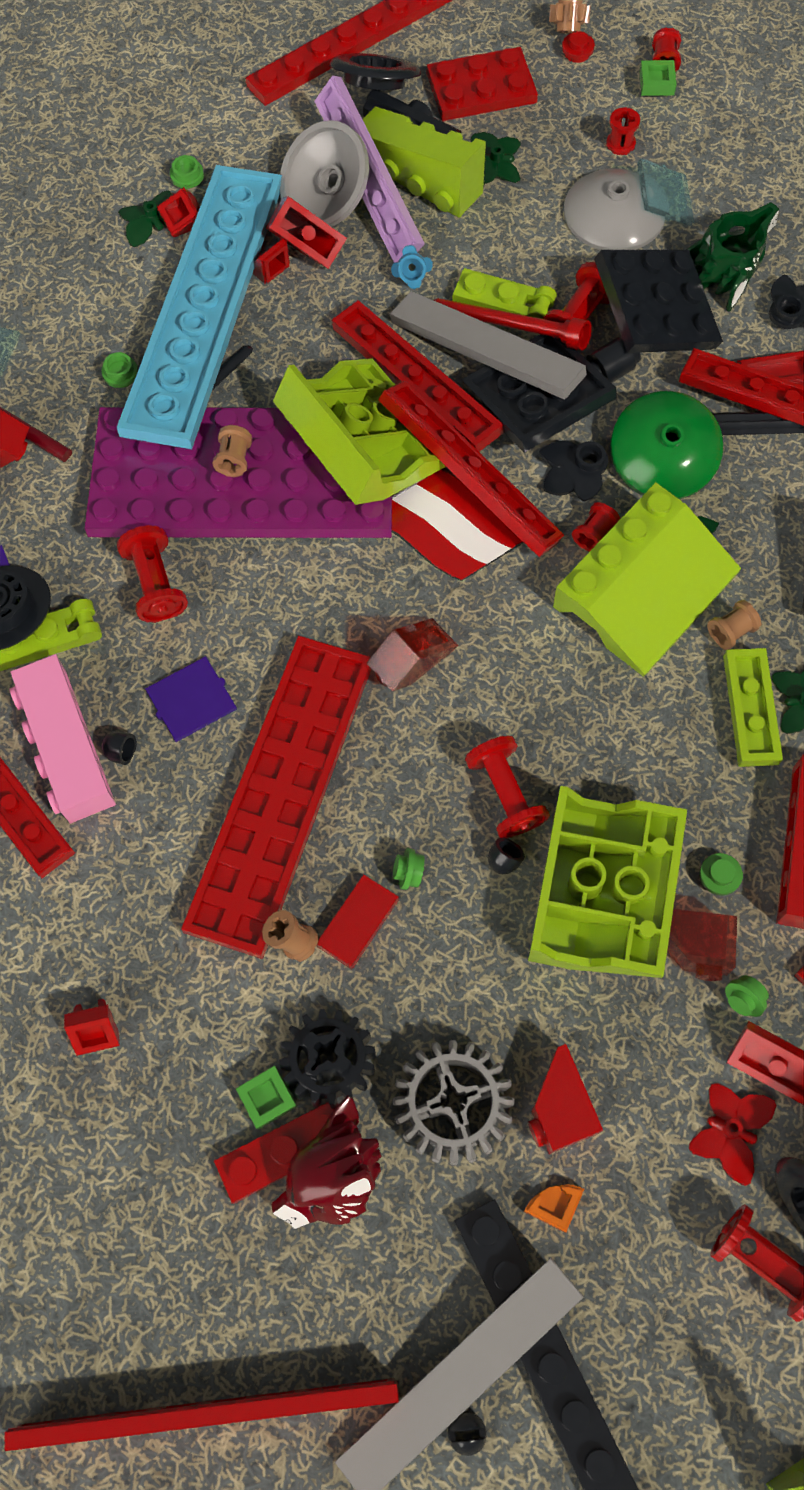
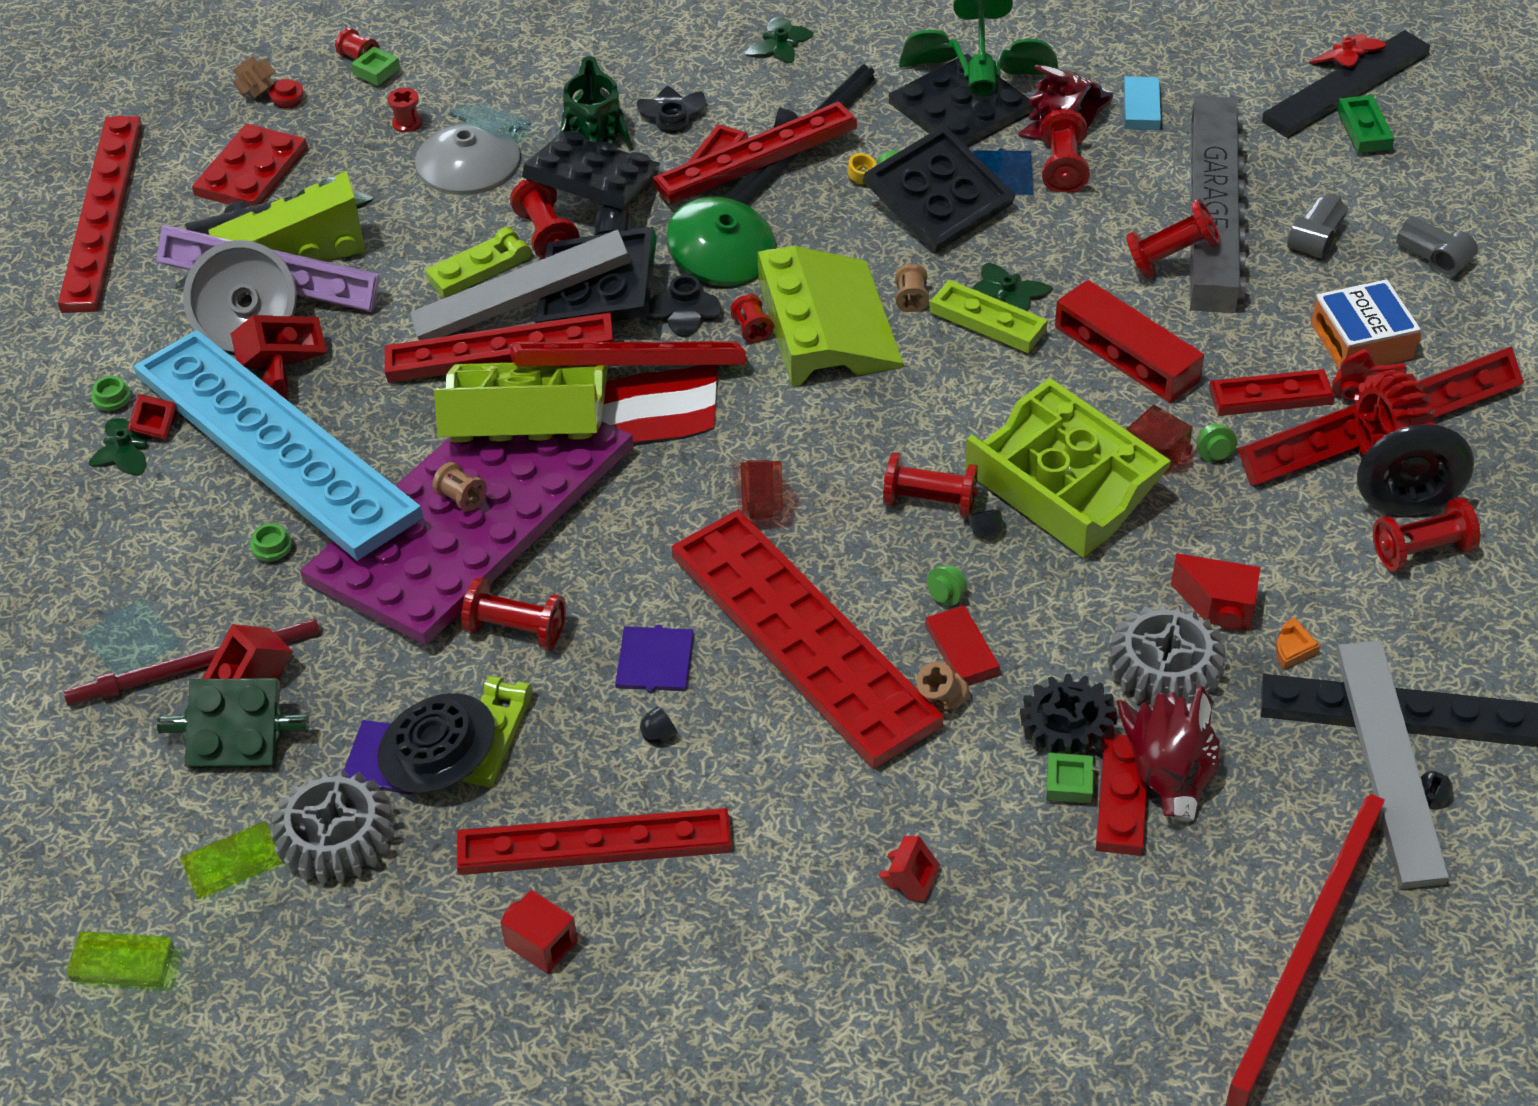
camera: 55 degrees left, 20 degrees down
bright pink brick [9,654,116,824] -> none
black wheel [329,53,421,90] -> none
dark azure plate [391,245,433,289] -> none
red piece [434,298,592,351] -> none
red piece [689,1083,777,1186] -> none
bright green plate [699,853,743,896] -> none

